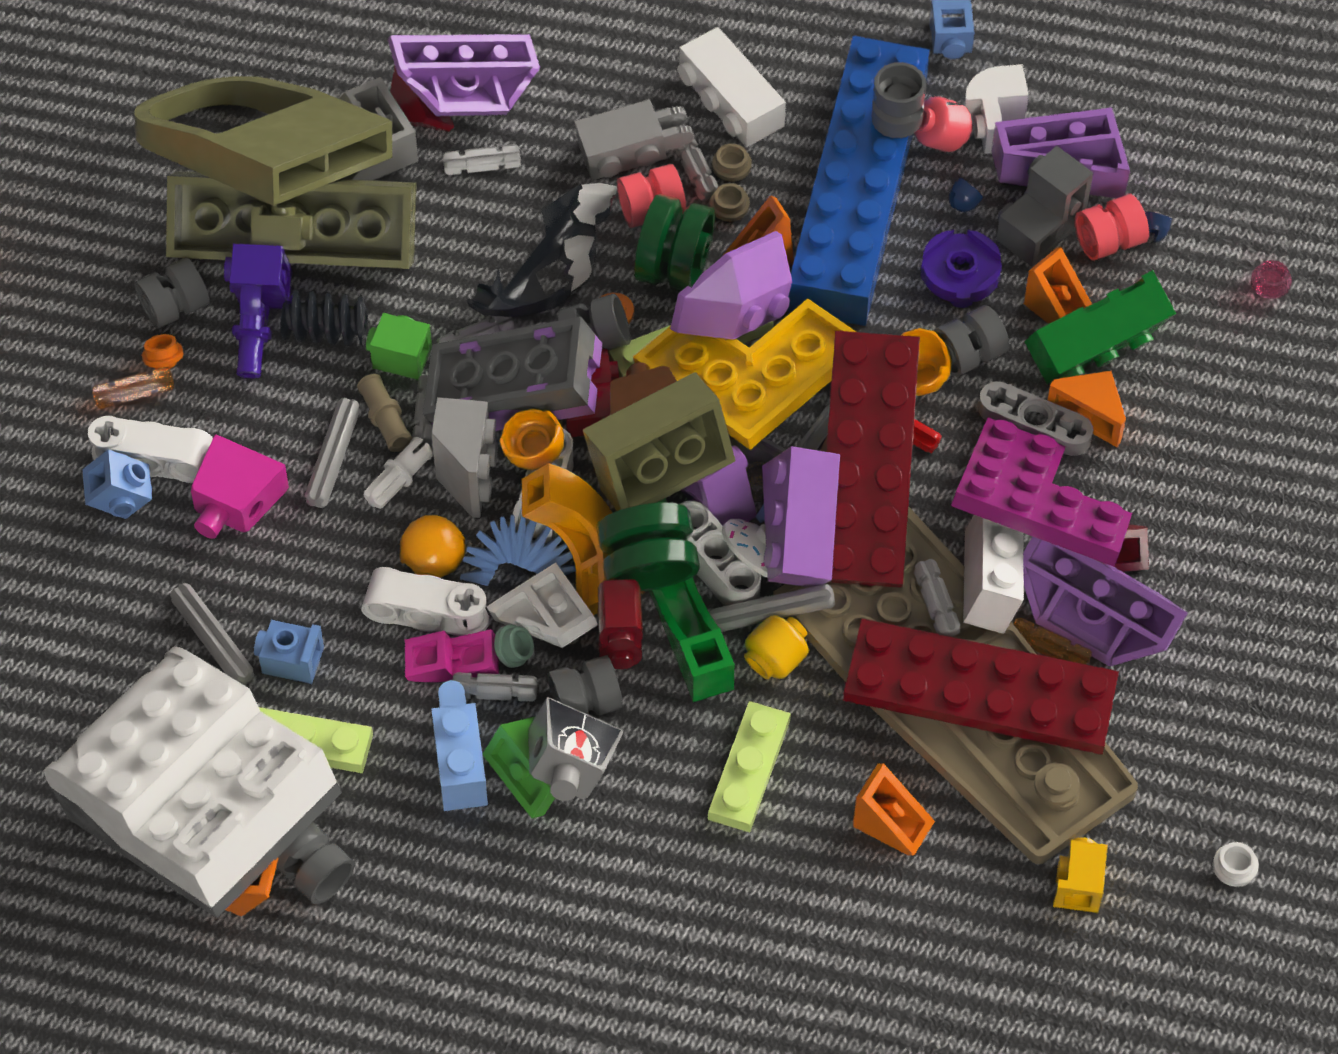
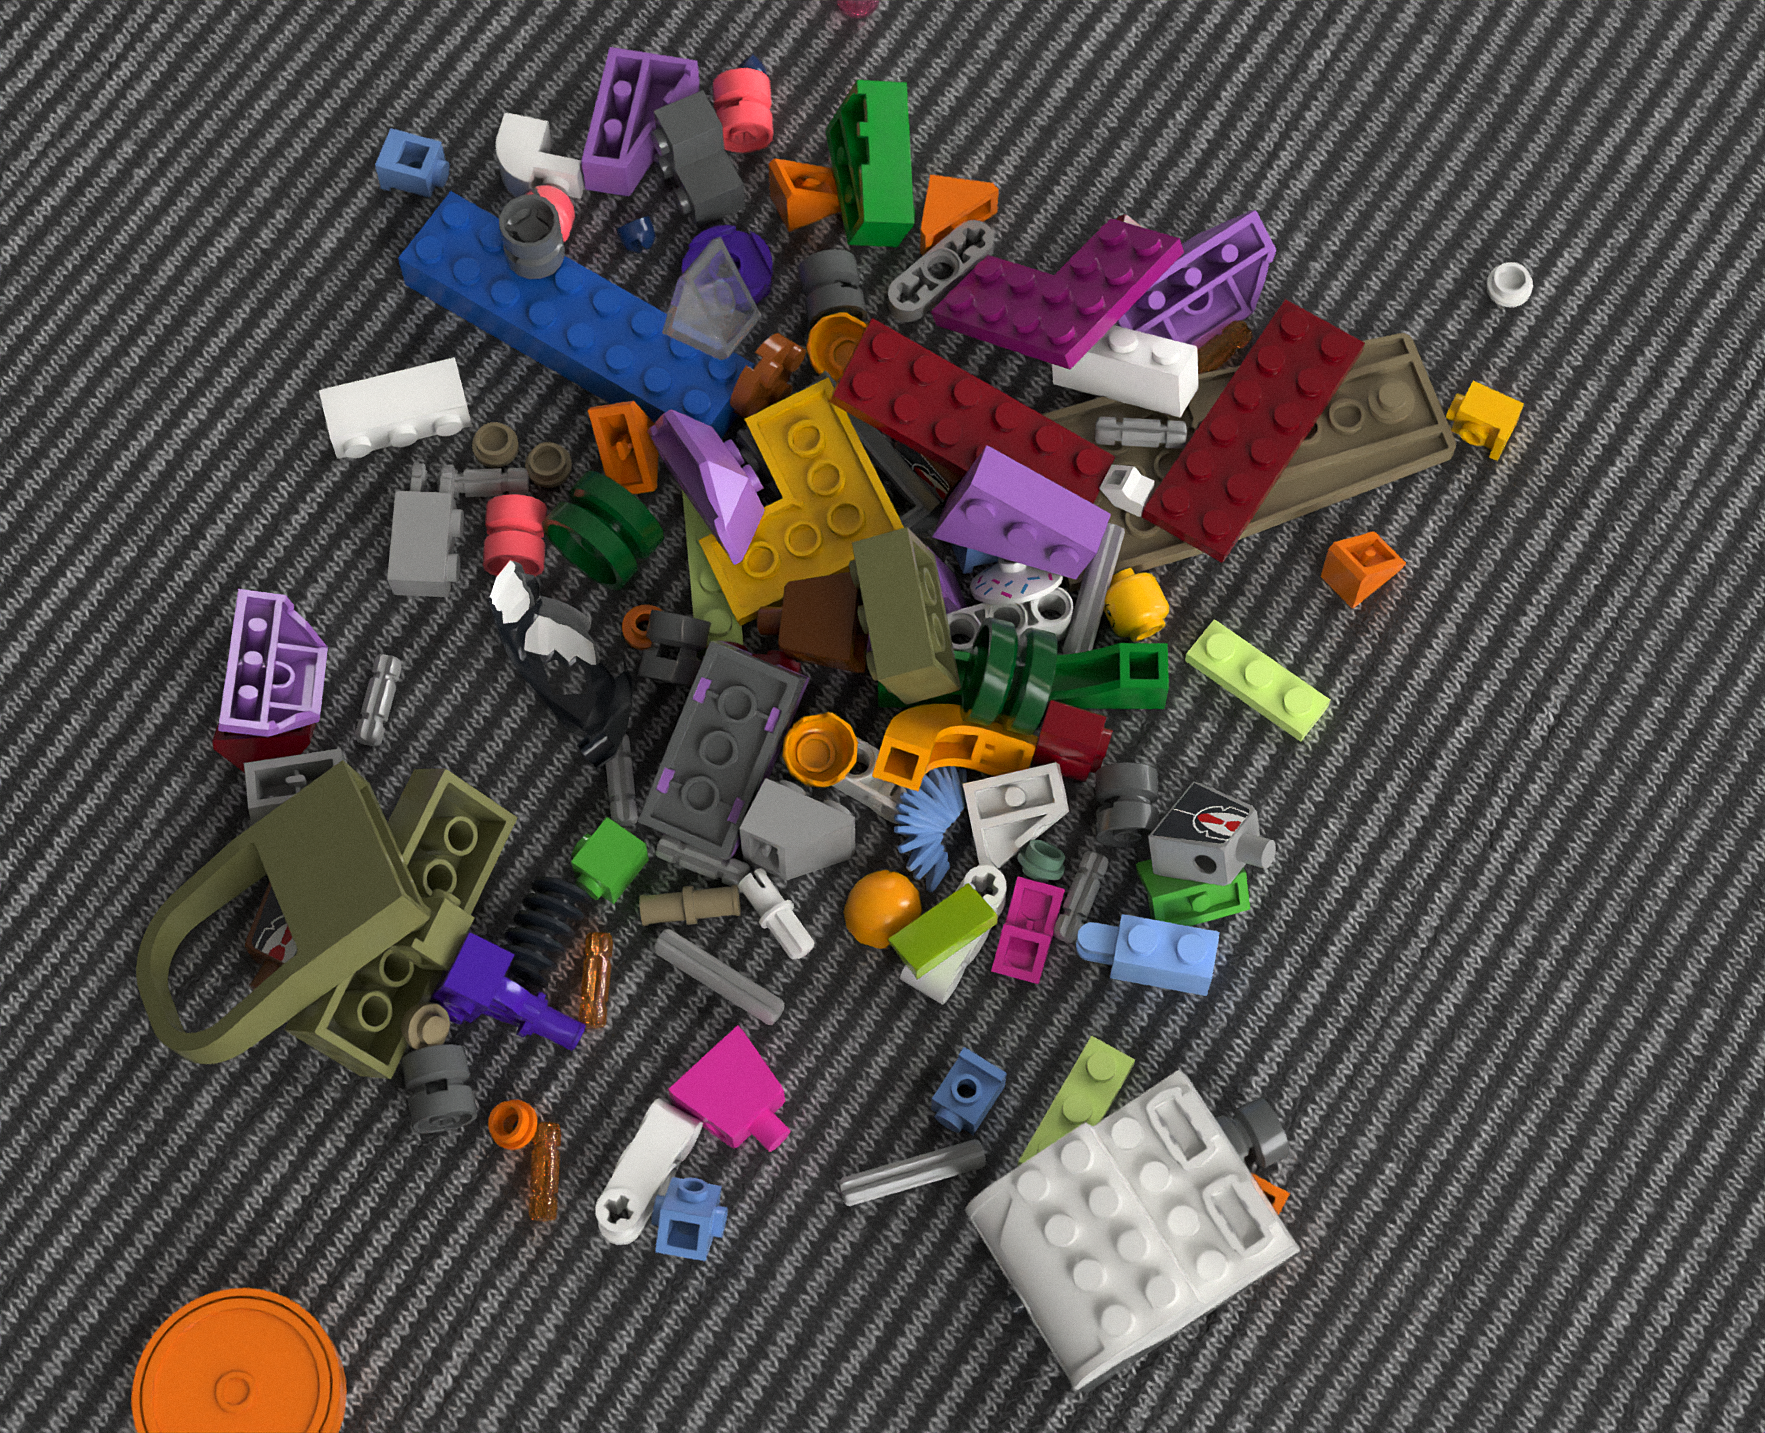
camera: 70 degrees left, 10 degrees up
none -> dark tan plate [401,1002,450,1050]
none -> clear orange axle [578,932,613,1029]
none -> clear slope [662,237,762,360]
none -> dark orange plate [730,333,806,419]
none -> lime slope [888,883,998,980]
none -> white piece [1099,465,1155,517]

